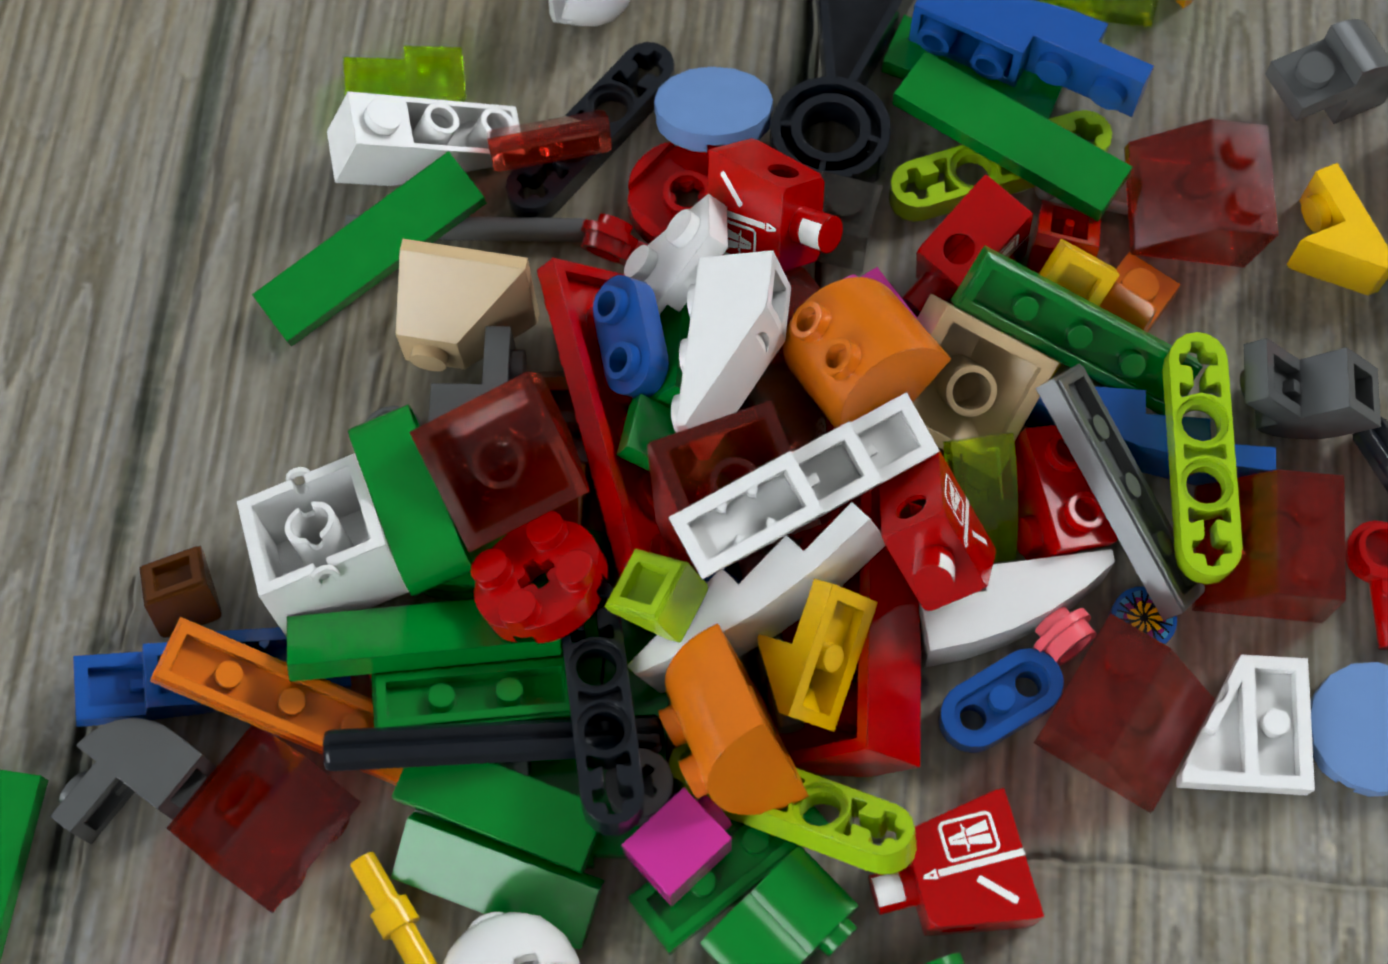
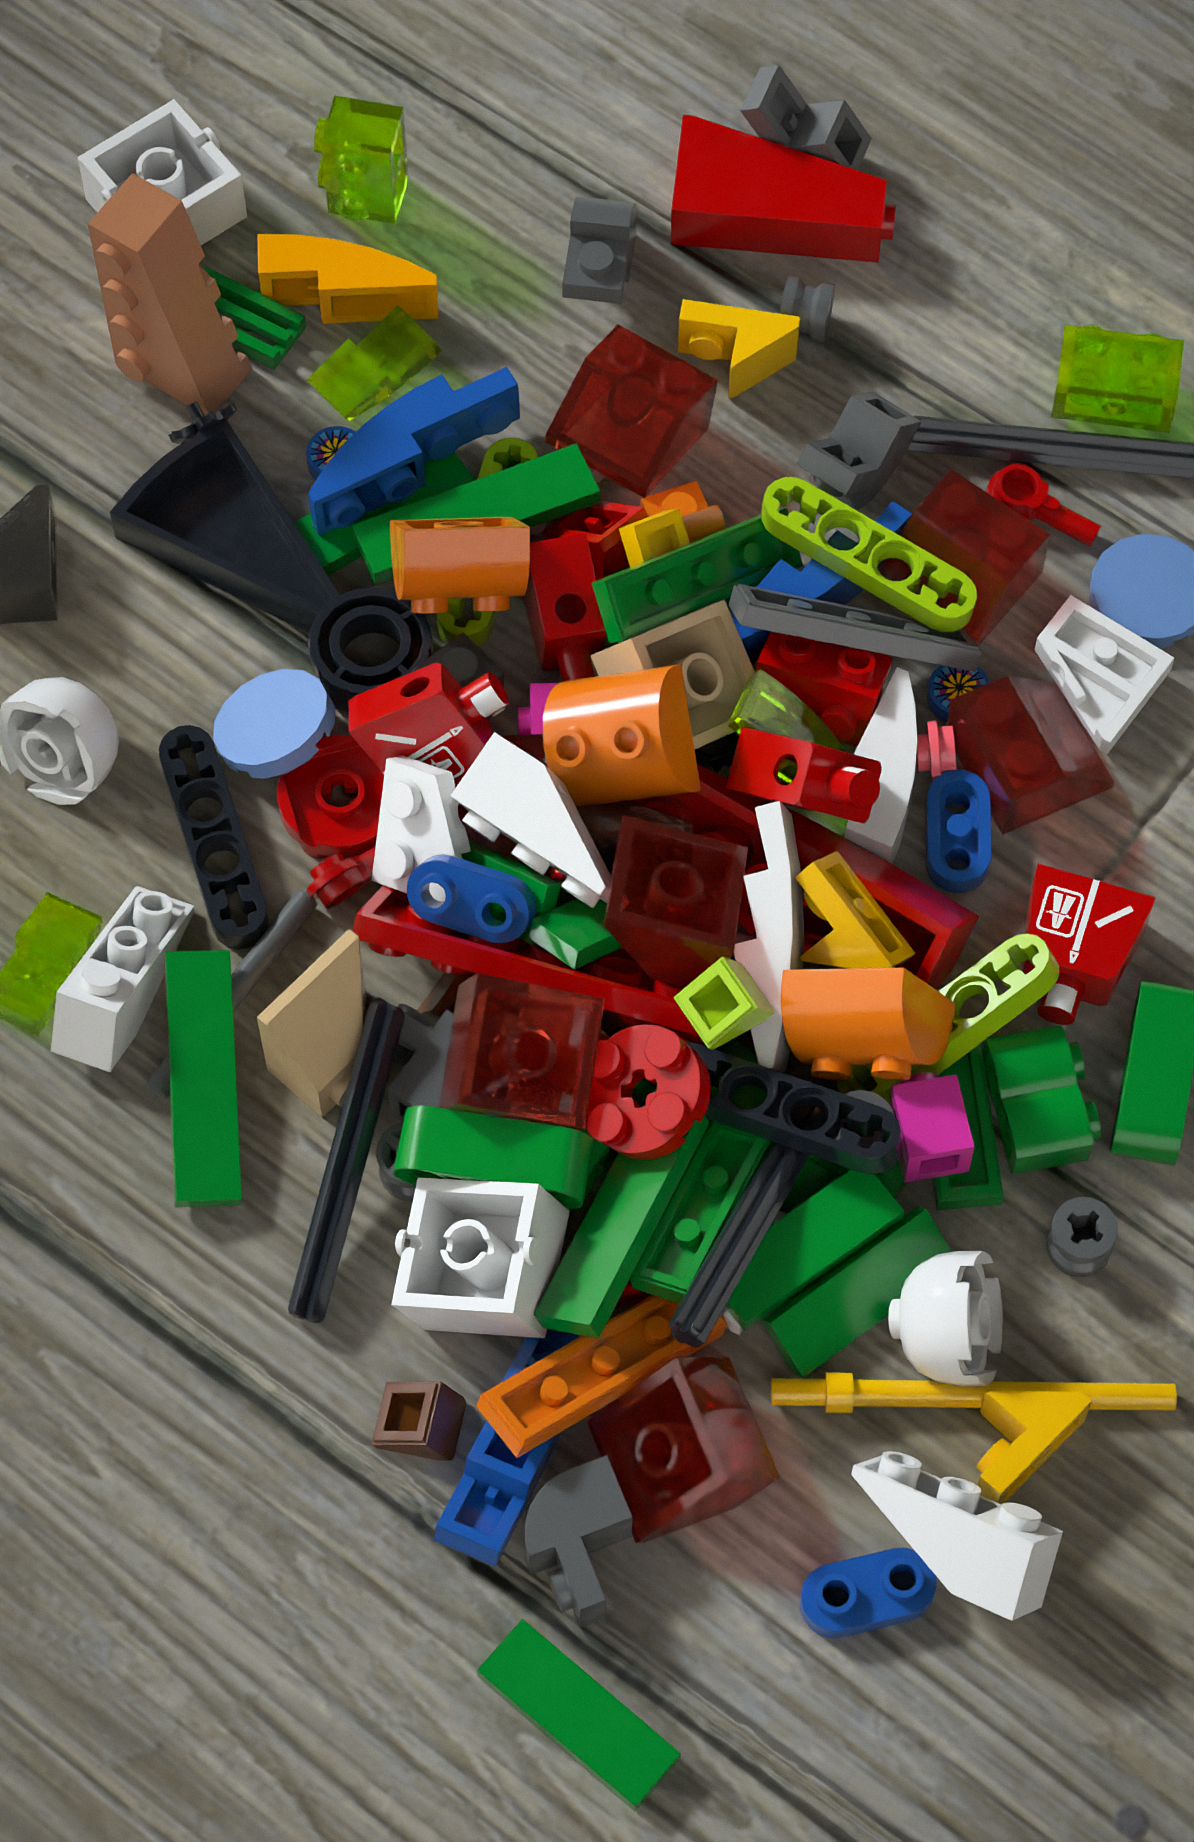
camera: 60 degrees left, 5 degrees down
clear red slope [487,110,612,172] -> none
white slope [669,392,940,579] -> none
none -> black axle [288,1002,405,1323]
none -> orange brick [390,517,530,613]

